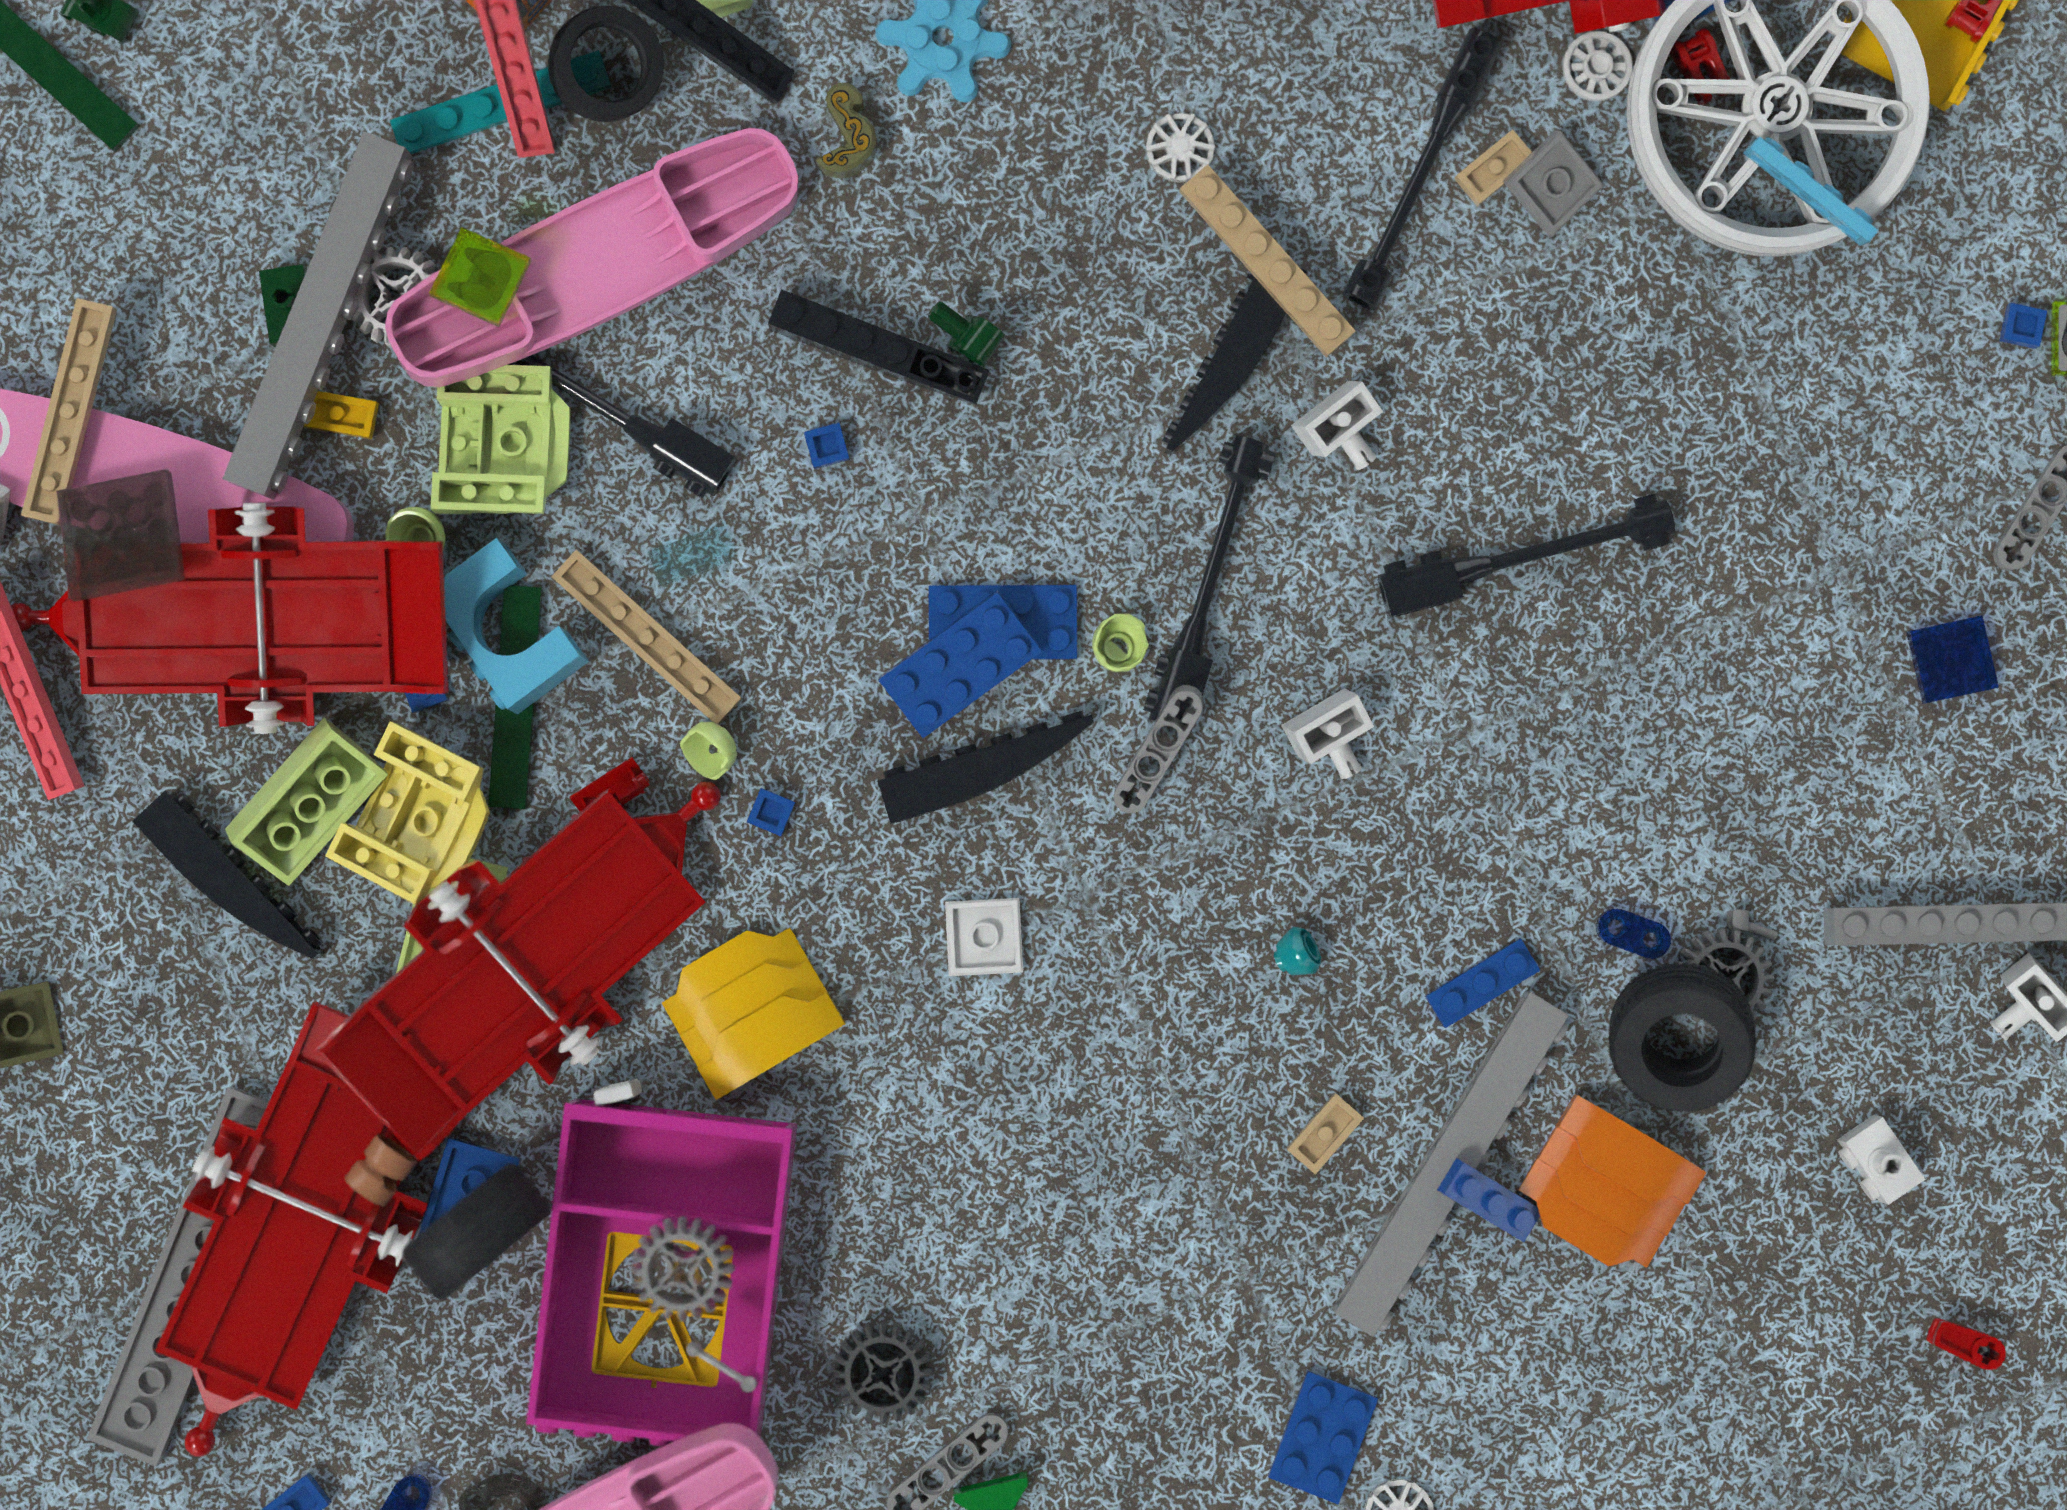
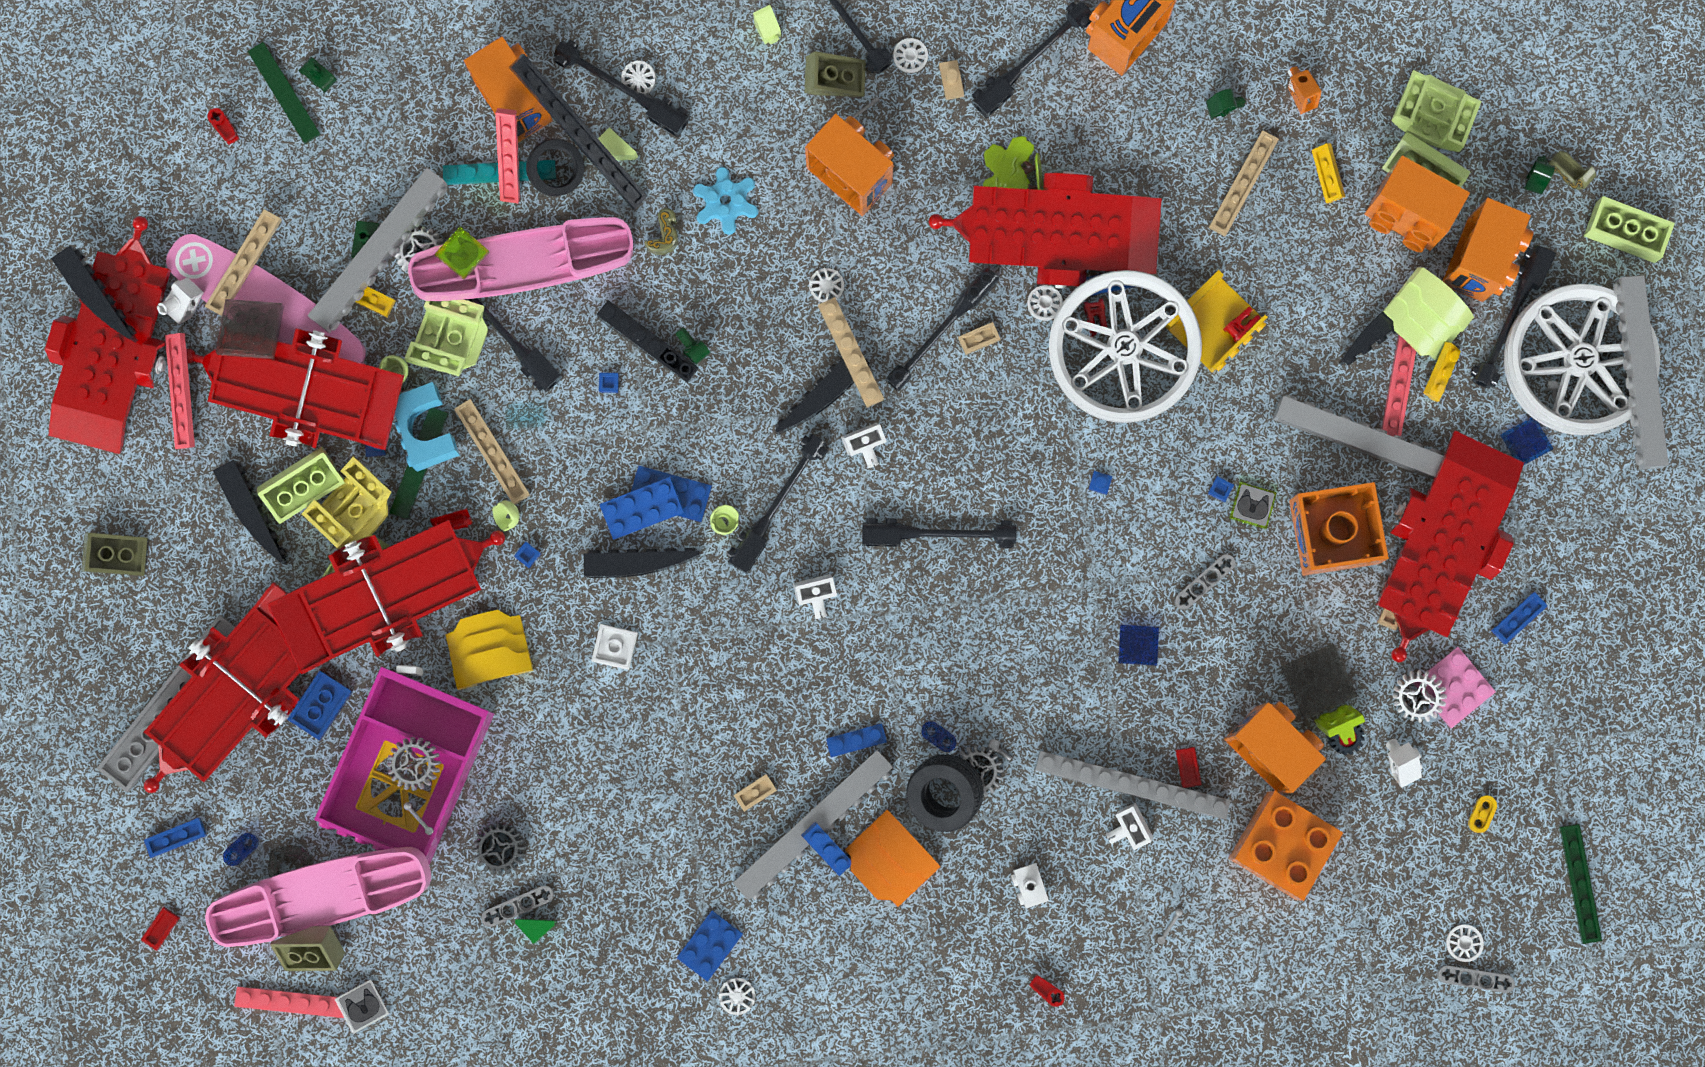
camera: 20 degrees right, 5 degrees down
nougat wheel [345,1134,417,1206] -> none
black tyre [403,1163,550,1300] -> none
light grey beam [1114,685,1204,813] -> none
teal cone [1274,926,1321,975] -> none
light grey tile [1503,130,1604,236] -> none
medium azure plate [1743,136,1878,246] -> none
none -> blue plate [1088,471,1113,495]

